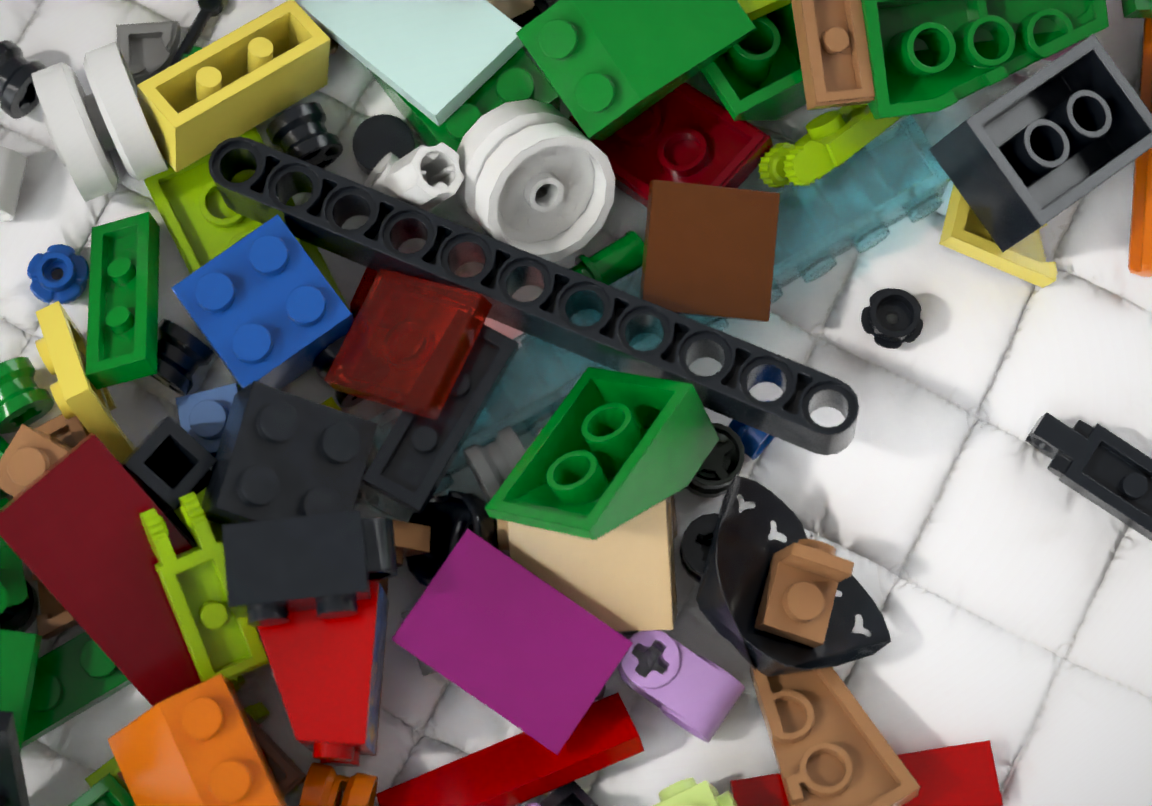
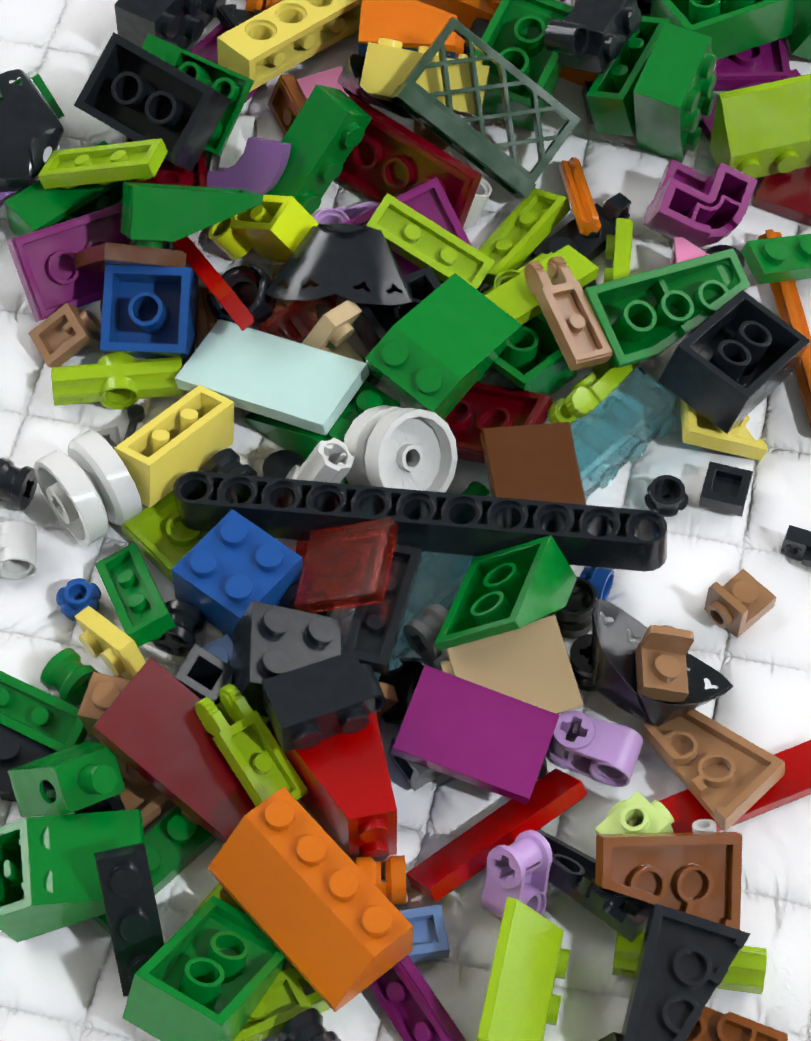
camera: 15 degrees left, 20 degrees down
none -> black plate [699,461,753,517]
none -> medium nougat bracket [704,569,777,638]

